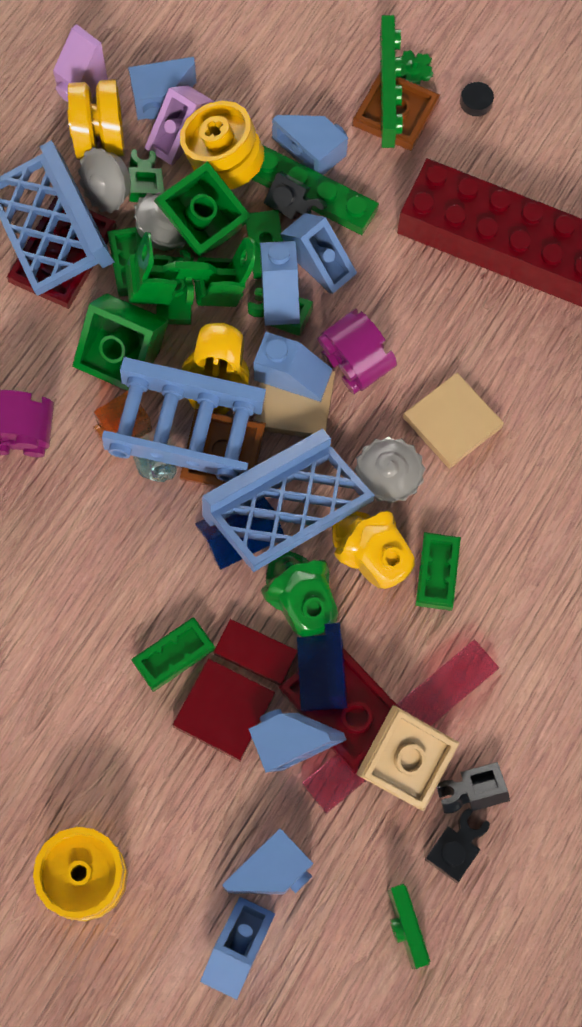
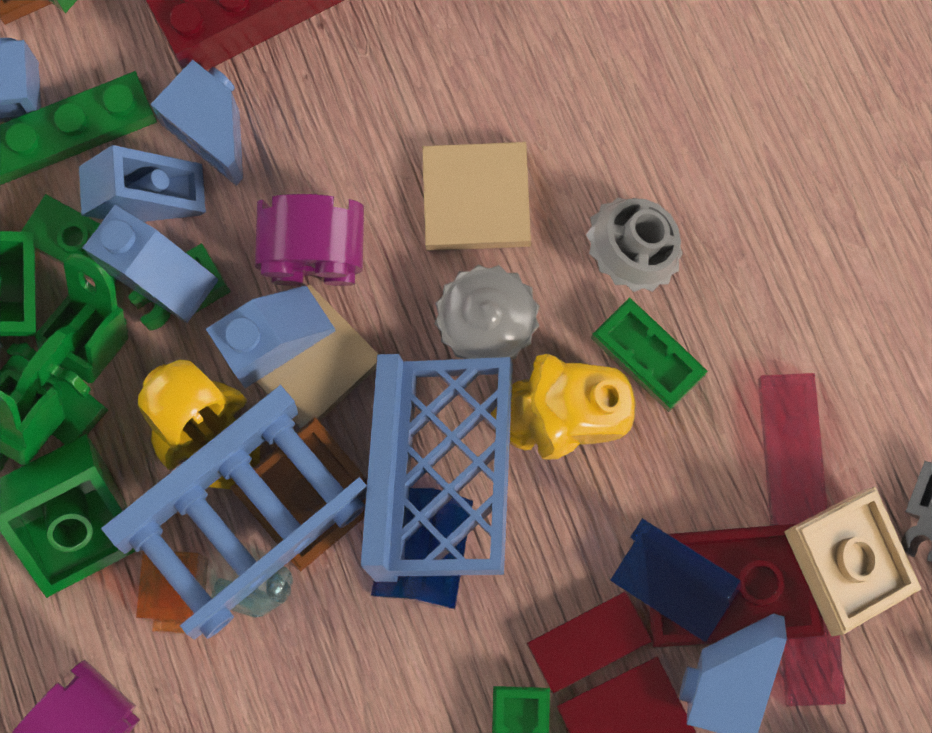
camera: 45 degrees left, 5 degrees up
green head [261,551,339,637] -> none
black plate [264,171,328,219] -> none
none -> medium blue slope [150,59,243,186]
none -> light grey piece [586,198,683,292]

